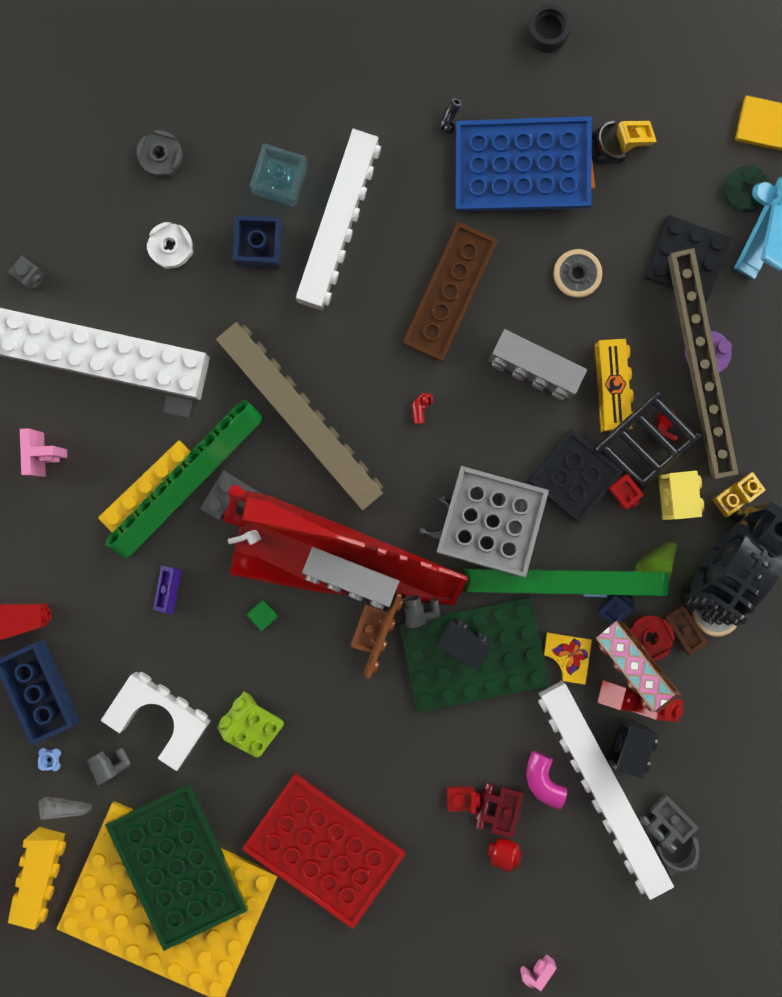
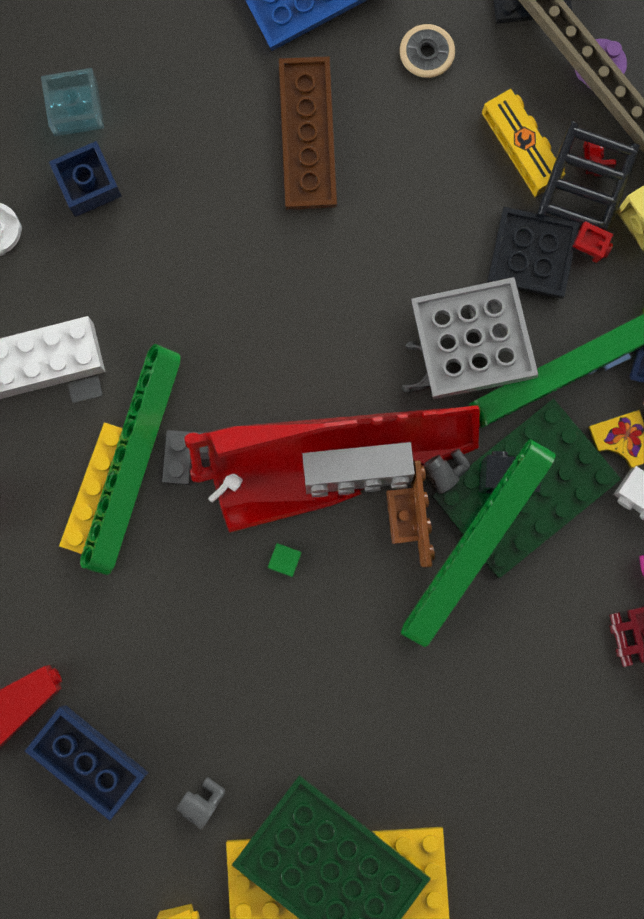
camera: 25 degrees left, 5 degrees down
light blue plate [38,748,61,771] -> none
clear slope [39,797,92,820] -> none
white arch [101,672,211,771] -> none
dark purple plate [153,565,181,614] -> none
dark tan brick [216,322,383,511] -> none
lime bracket [217,691,284,757] -> none
red plate [242,772,406,929] -> none
white brick [296,129,381,311] -> none
red arm [411,393,433,425] -> none
red bracket [447,786,480,814] -> none
light grey brick [488,329,588,401] -> none
none -> green beam [401,439,556,647]

